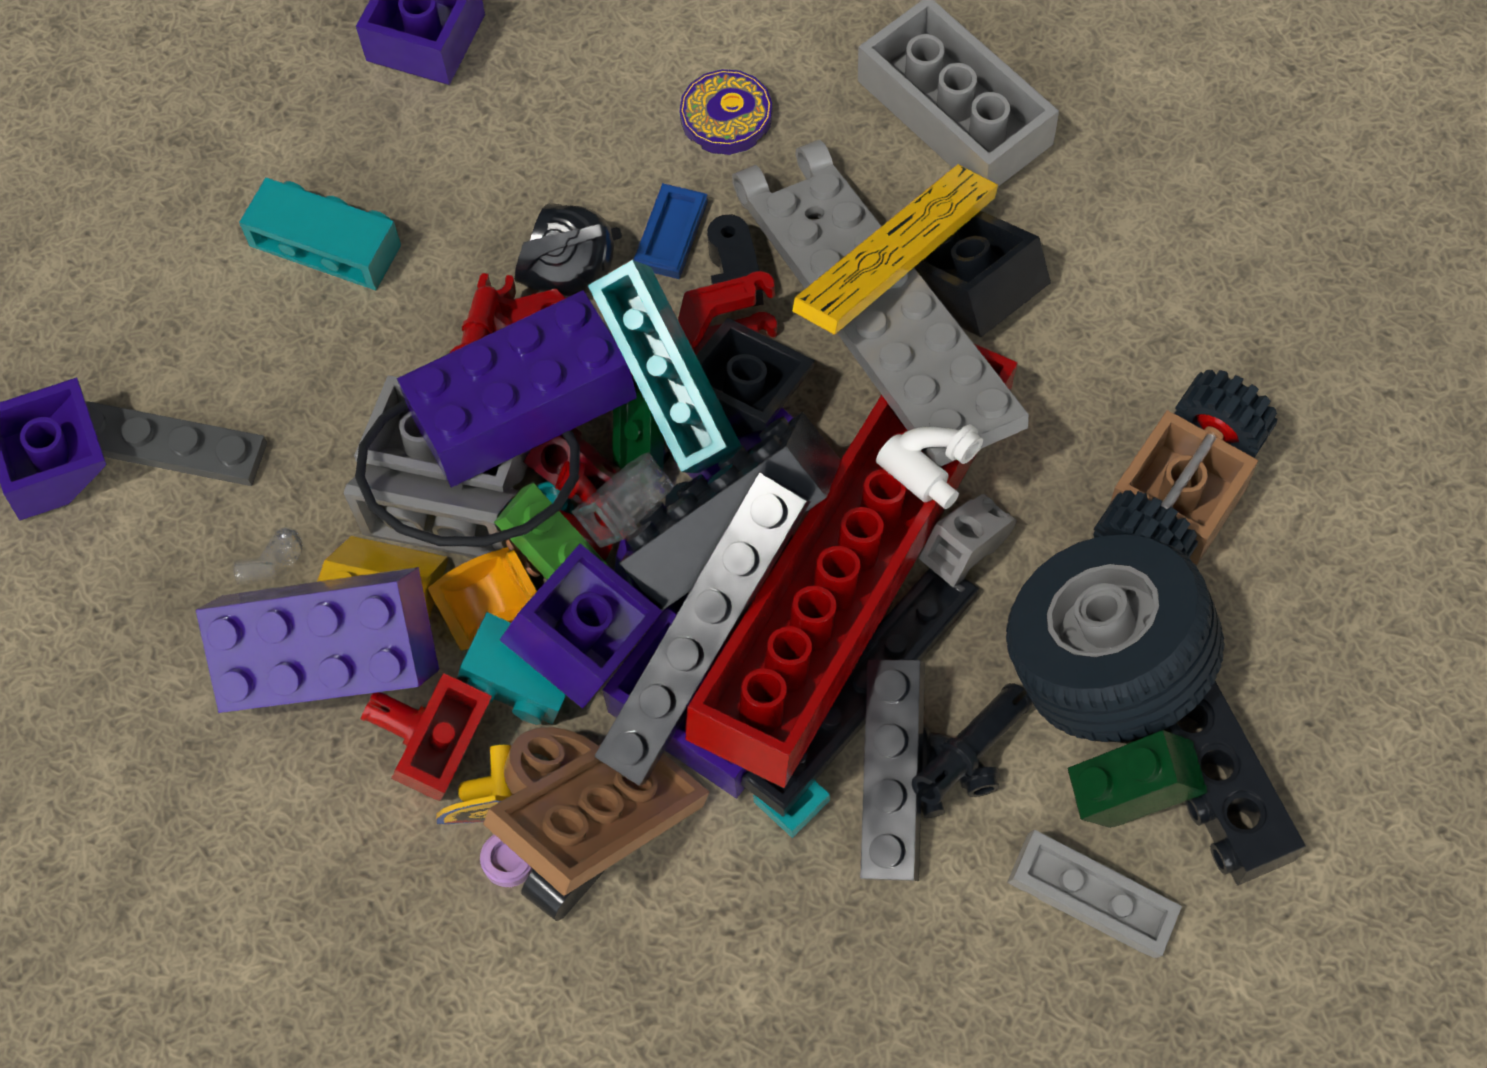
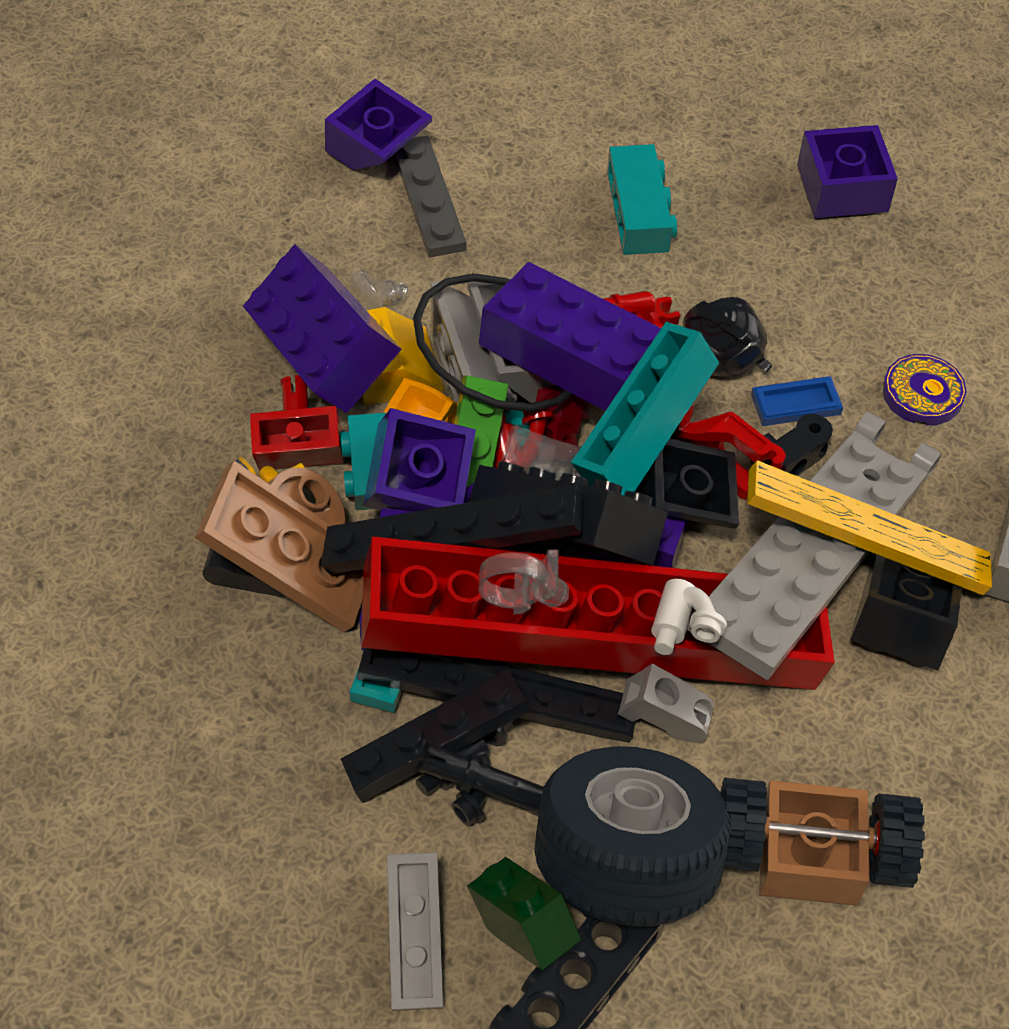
camera: 55 degrees right, 10 degrees down
none -> clear piece [478,550,569,614]

